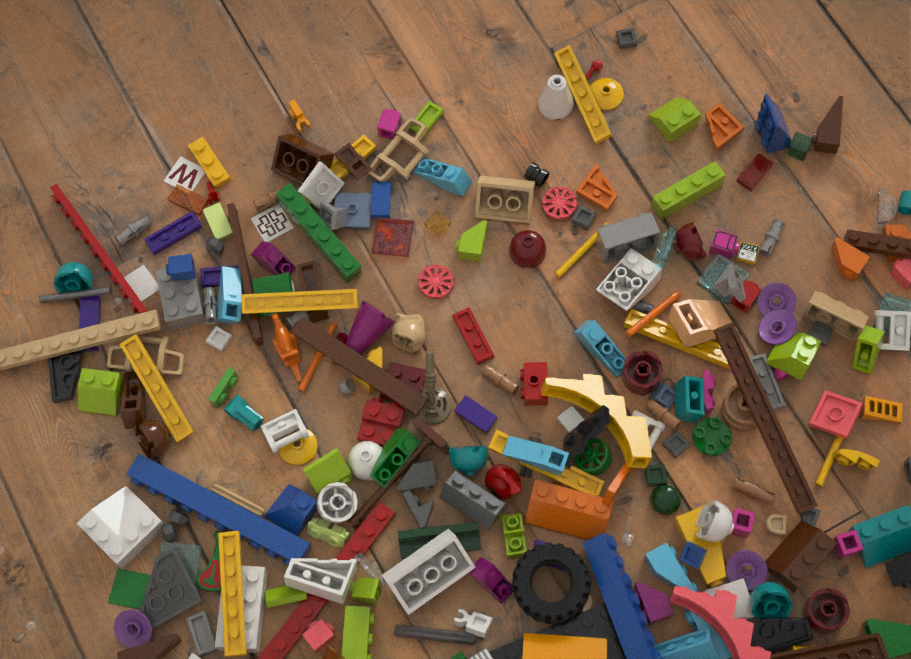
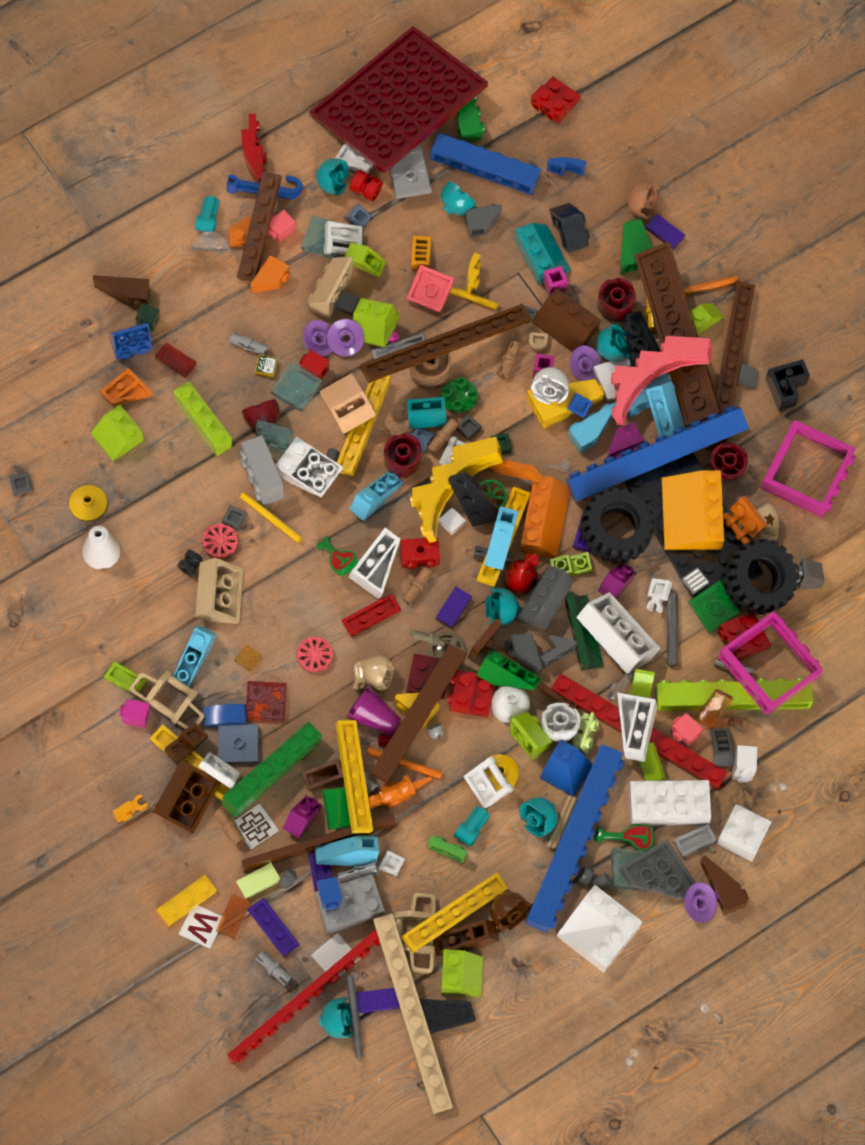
camera: 105 degrees left, 0 degrees up
green sticker [108,569,151,609] -> none
red hand [206,182,220,205] -> none
yellow plate [218,531,247,657] -> none
light grey slope [319,202,348,230] -> none
lime slope [456,220,488,262] -> none
dark red cylinder [509,230,547,268] -> none
yellow plate [554,45,613,144] -> none
orange wing [576,164,618,212] -> none
red hand [585,60,603,80] -> none
orange bar [625,291,681,338] -> none
dark green hair [649,485,681,515] -> none
dark pink slope [702,369,716,415] -> none
dark pink brick [709,230,740,260] -> none
light grey slope [715,263,746,302] -> none
none -> green piece [317,536,359,576]
none -> white wedge [348,528,400,600]
none -> teal cylinder [519,797,558,837]

